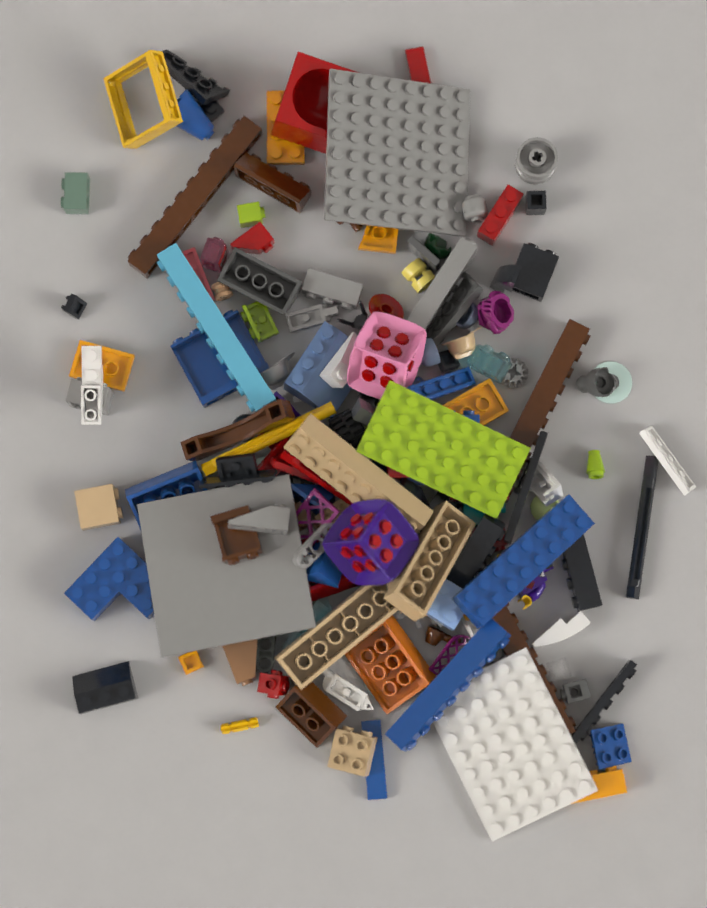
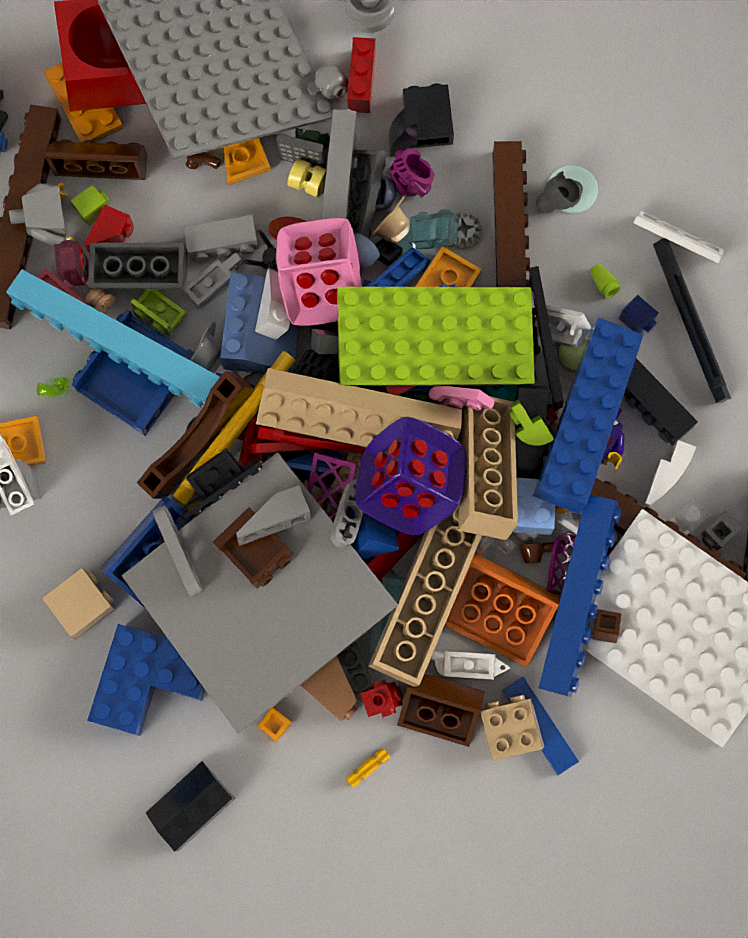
camera: 25 degrees left, 5 degrees down
black brick [525,191,547,215] -> none
none -> light grey torso [9,183,75,254]
none -> clear neon green arm [37,377,69,397]
none -> light grey beam [153,505,203,597]
none -> bright pink hinge [428,386,495,411]
none -> lime brick [509,400,554,446]
none -> reddish brown slope [592,609,622,643]
none -> clear blue brick [618,294,659,334]

